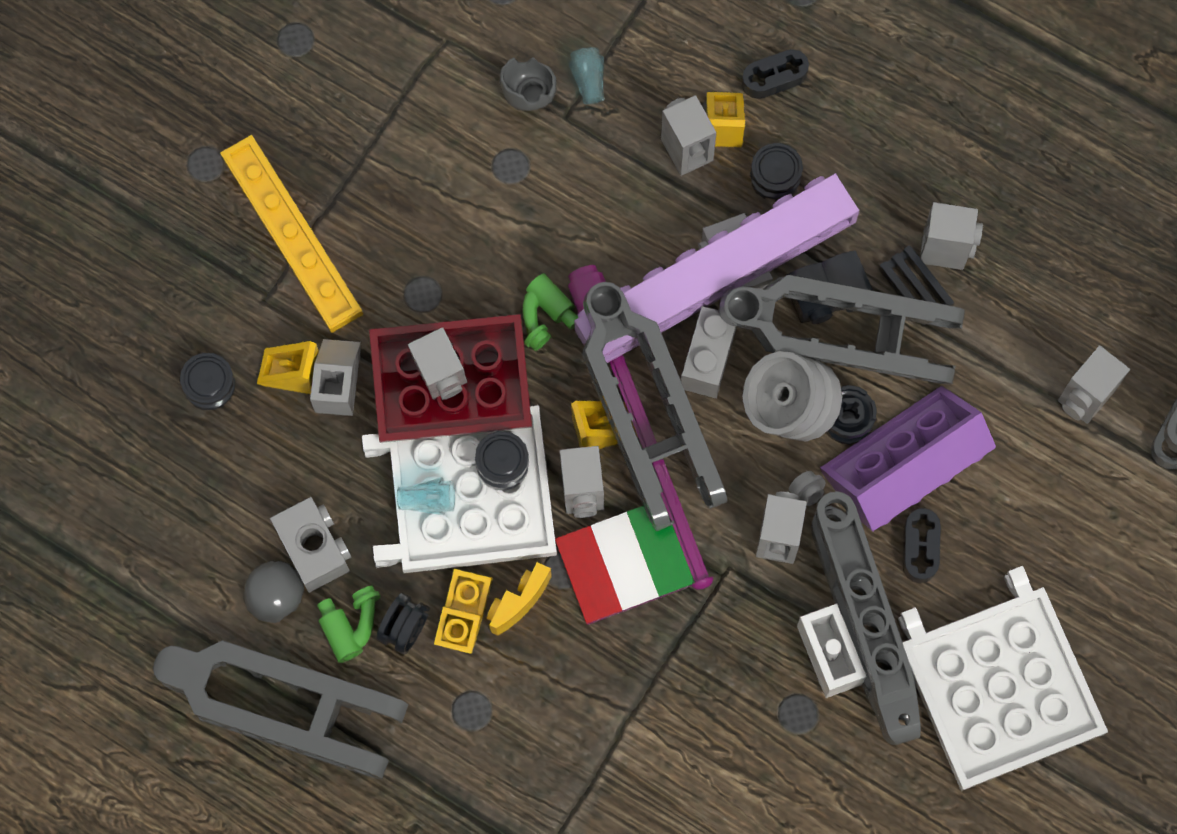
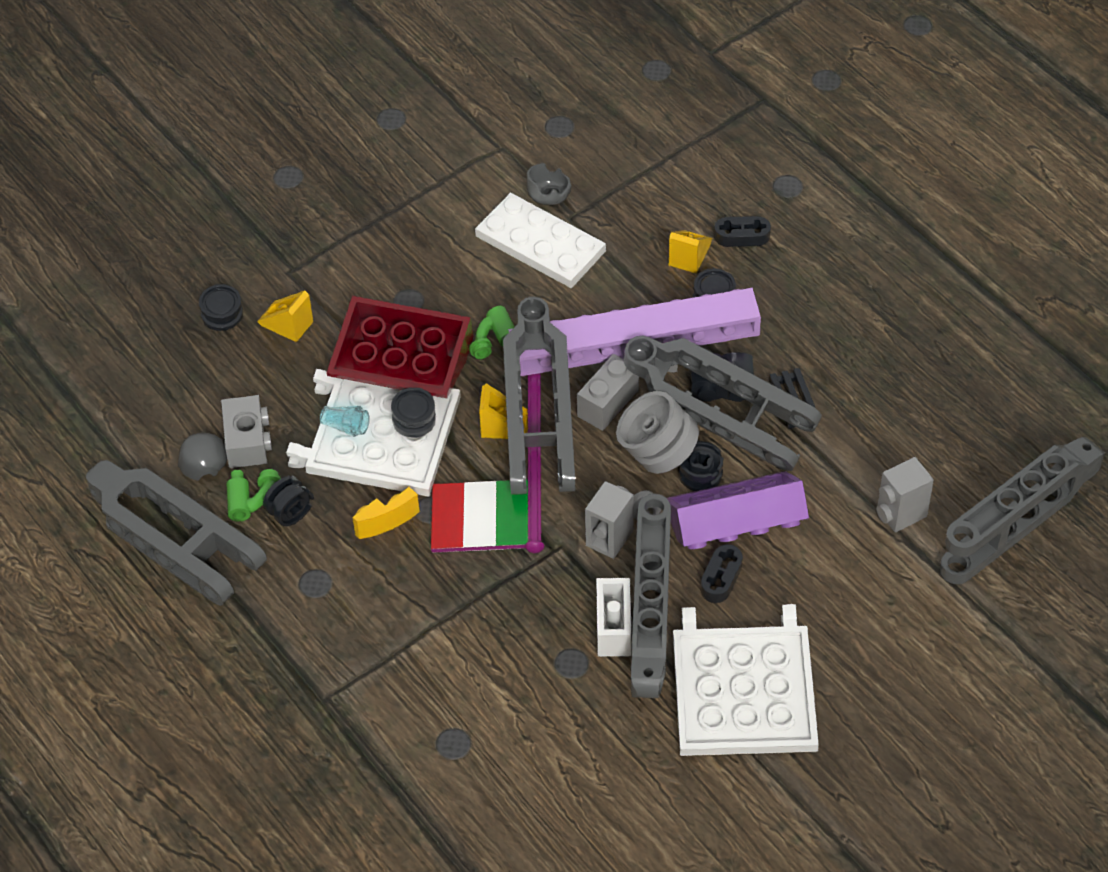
camera: 20 degrees right, 20 degrees down
yellow tile [220,135,363,333] -> none
light grey slope [310,339,361,416] -> none
light grey brick [408,327,467,400] -> none
yellow slope [434,569,493,654] -> none
light grey brick [560,446,604,518] -> none
clear light blue cone [569,47,605,104] -> none
light grey brick [661,95,716,176] -> none
light grey brick [920,202,983,270] -> none
none -> white plate [475,192,606,288]

